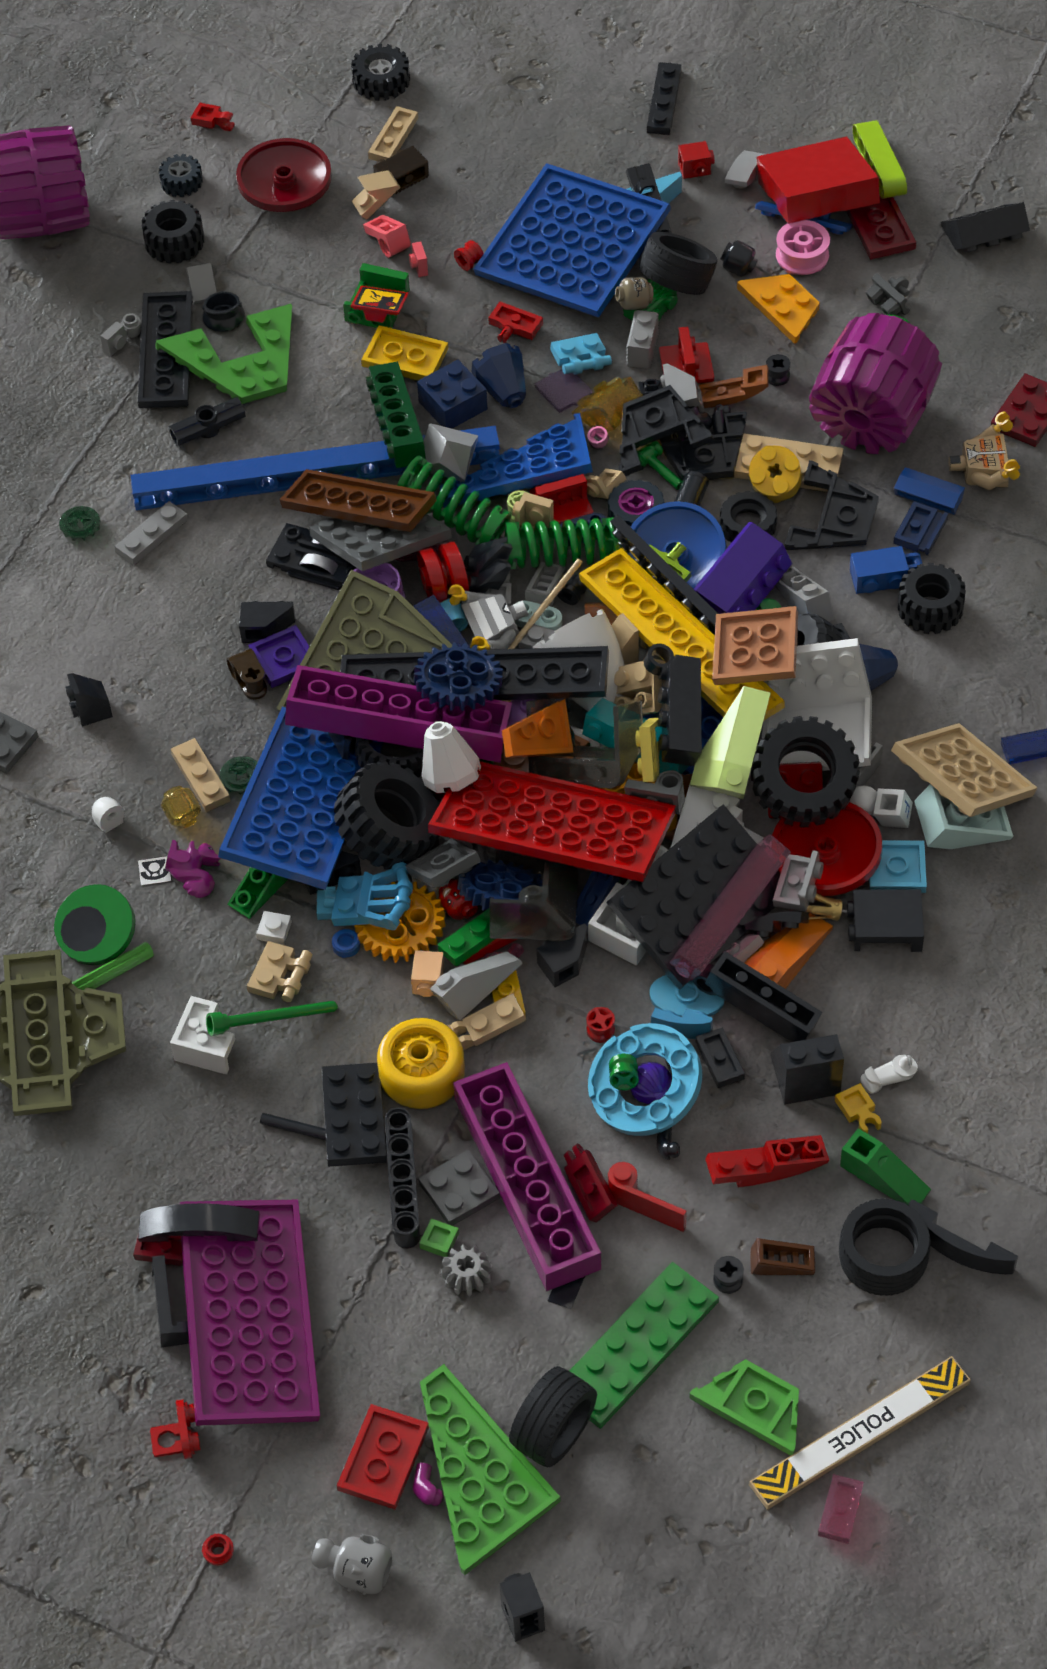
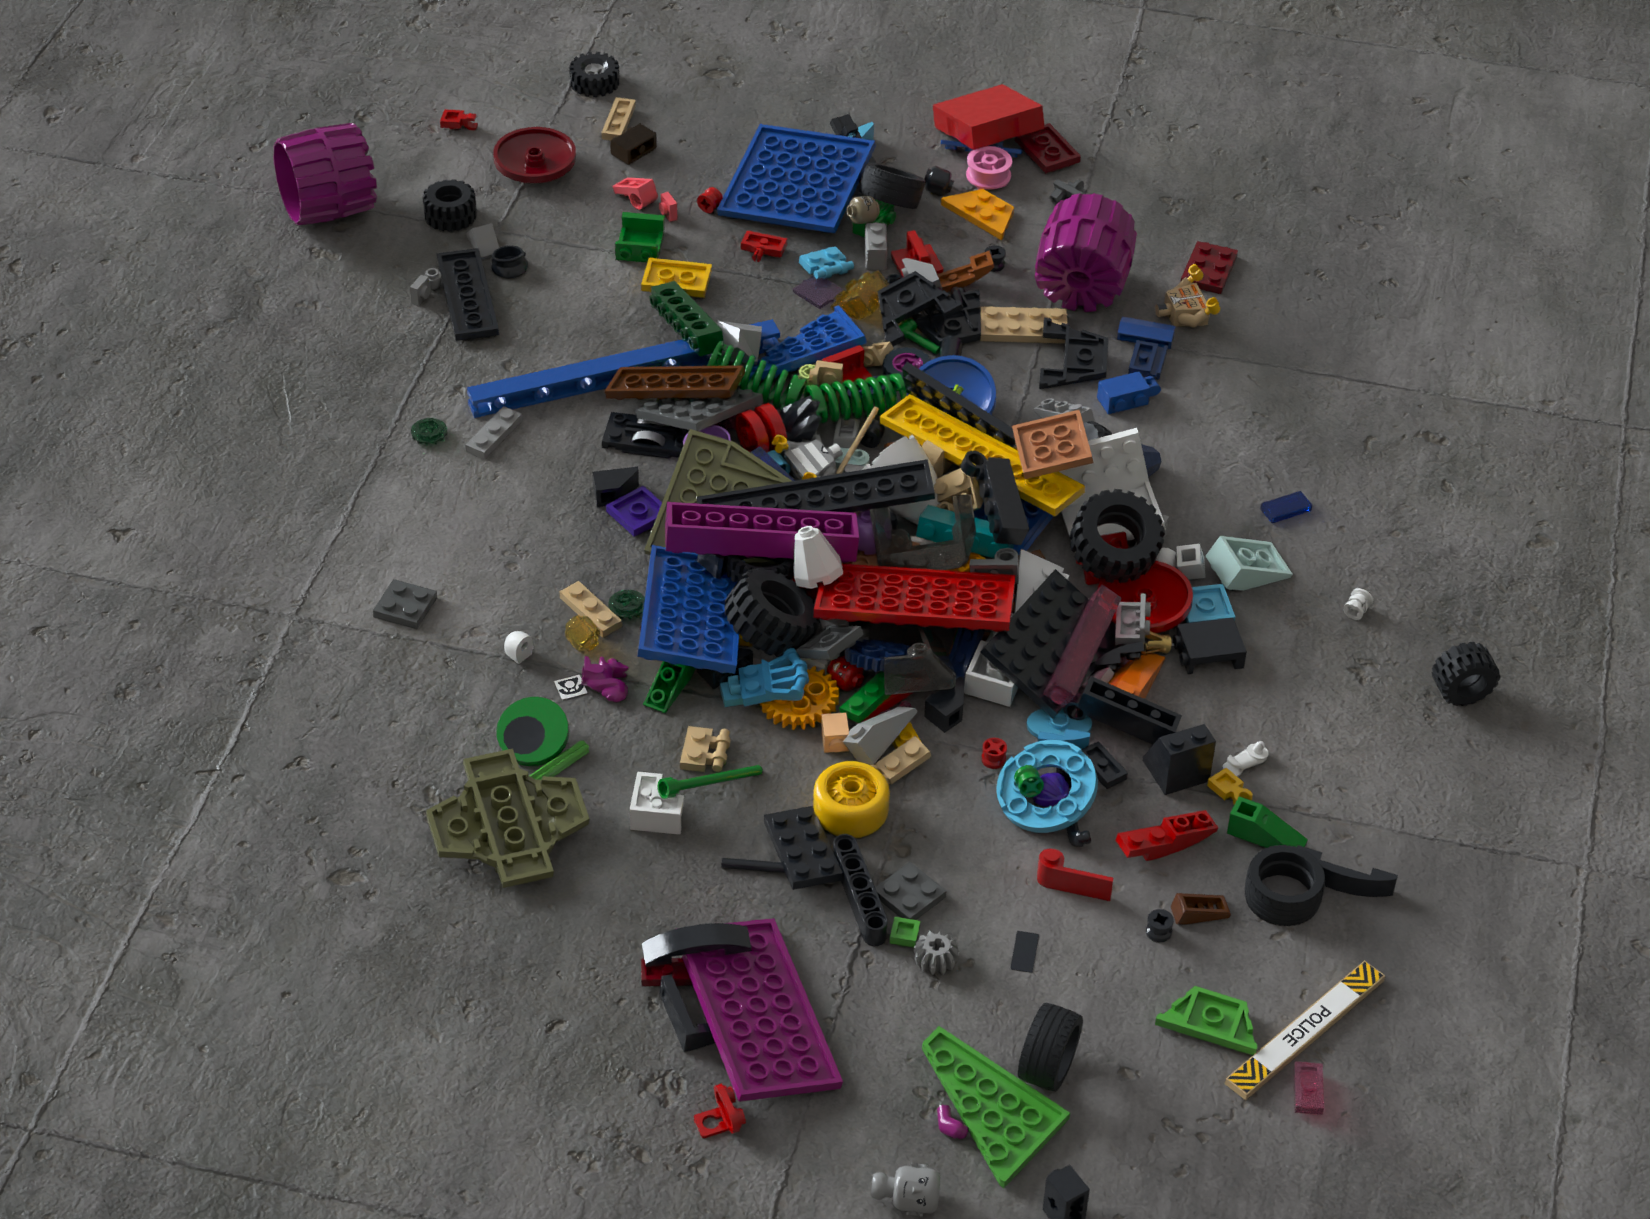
camera: 15 degrees left, 10 degrees down
black slope [65,673,113,727] -> none
bright green wing [156,304,292,404] -> none
black wheel [159,154,203,197] -> none
black piece [168,397,246,446] -> none
red plate [202,1534,234,1565] -> none
dark brown piece [226,648,267,700] -> none
white plate [256,911,292,945] -> none
blue tile [332,929,360,958] -> none
red plate [336,1404,429,1510] -> none
piece [351,285,409,323] -> none
tan slope [352,170,400,220] -> none
dark blue gear [414,642,503,711] -> none
dark blue brick [417,360,488,429] -> none
magenta brick [453,1062,601,1291] -> none
dark blue cone [471,343,526,408] -> none
orange wing [502,699,573,758] -> none
dark red hinge [564,1143,618,1223] -> none
green plate [570,1262,719,1429] -> none
bright pink hinge [587,426,609,449] -> none
light yellow wing [636,718,659,782] -> none
black plate [647,62,682,135] -> none
red brick [678,141,715,179] -> none
yellowish green wedge [690,686,770,799] -> none
dark purple slope [694,522,793,614] -> none
black tyre [720,491,777,542] -> none
light grey slope [725,150,765,188] -> none
yellow brick [749,445,802,503] -> none
lime beam [853,120,907,199] -> none
tan plate [891,723,1037,817] -> none
black tyre [897,563,966,634] -> none
black slope [941,202,1030,253] -> none

